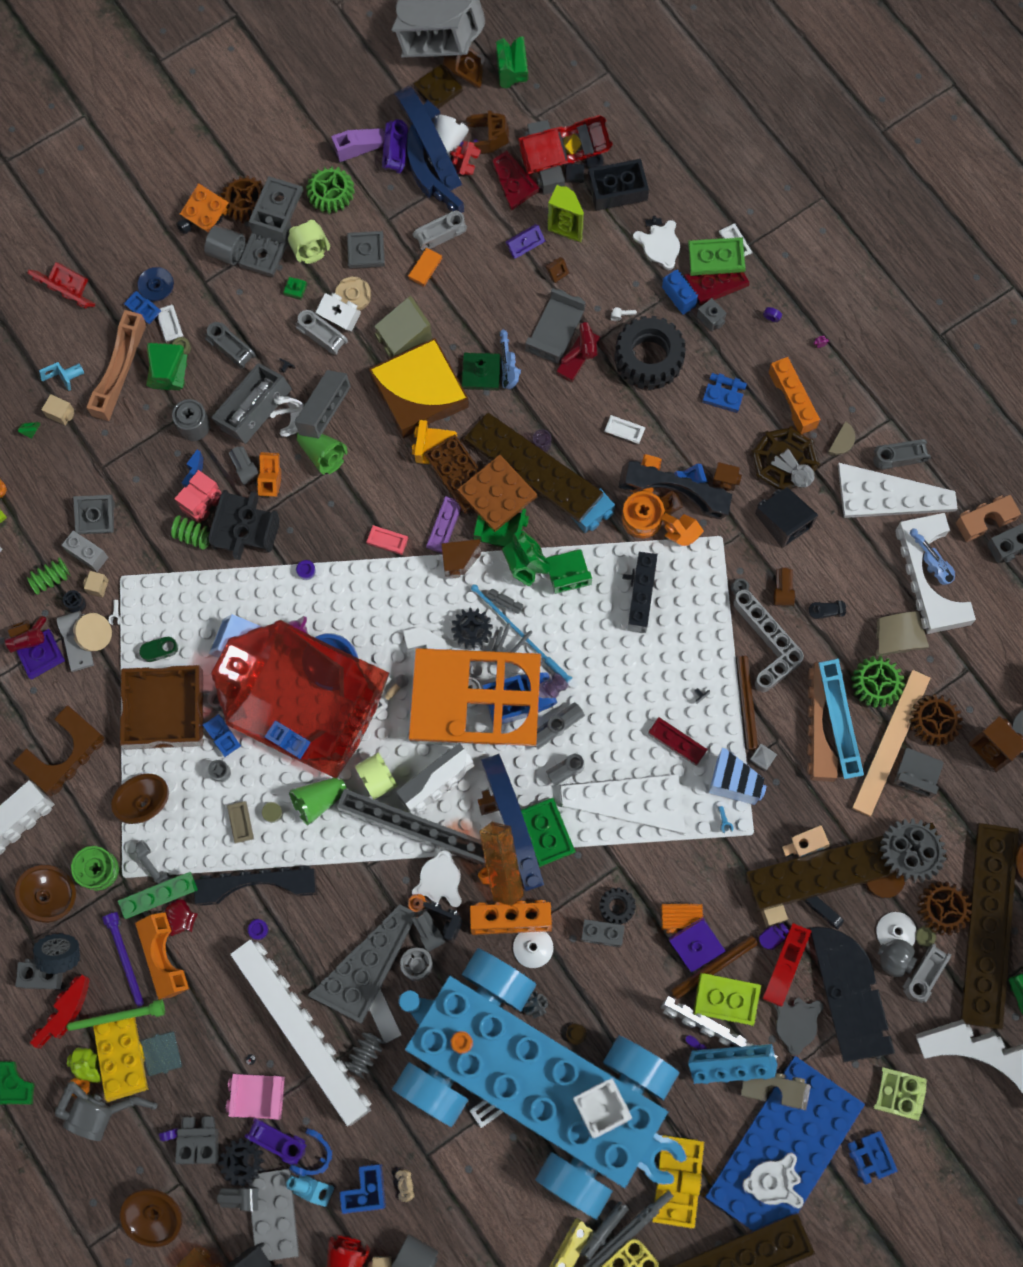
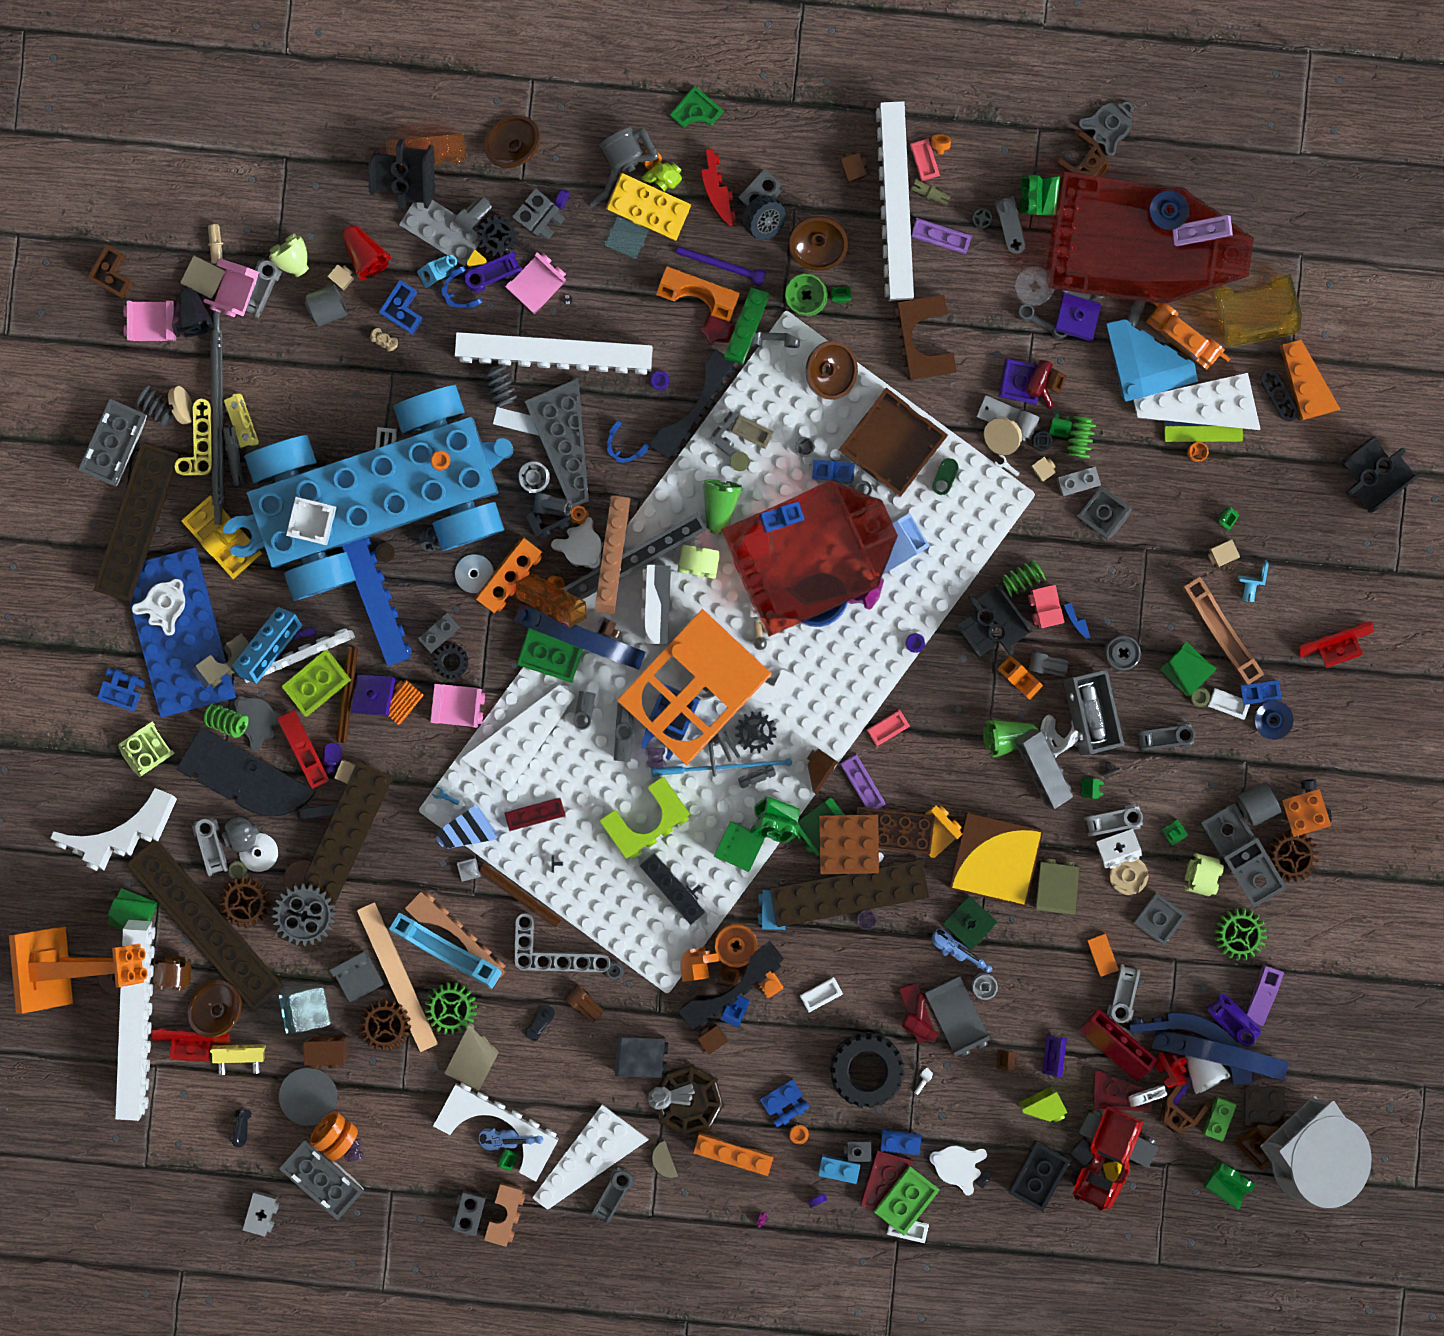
camera: 125 degrees right, 15 degrees up
bright green piece [66,999,165,1031] -> none
light nougat torso [782,825,829,858] -> none
none -> bright green piece [204,703,249,738]
none -> clear light blue bracket [279,987,330,1033]
none -> blue brick [342,537,412,666]
none -> bright pink panel [431,684,485,728]
none -> yellow slope [467,250,487,268]
none -> green slope [497,1149,519,1171]
none -> nougat arch [595,495,630,614]
none -> lime arch [600,776,690,859]
none -> blue piece [607,420,650,463]
none -> dark grey bracket [711,410,739,457]
none -> orange tile [789,1124,809,1144]
none -> dark azure brick [818,1154,860,1184]
none -> green slope [831,286,851,305]
none -> light grey wheel [971,972,998,1000]
none -> green tile [1049,414,1072,439]
none -> dark red brick [1079,1008,1157,1082]
none -> green tile [1081,778,1104,799]
none -> white piece [1128,1085,1167,1107]
none -> bright green brick [1202,1096,1237,1141]

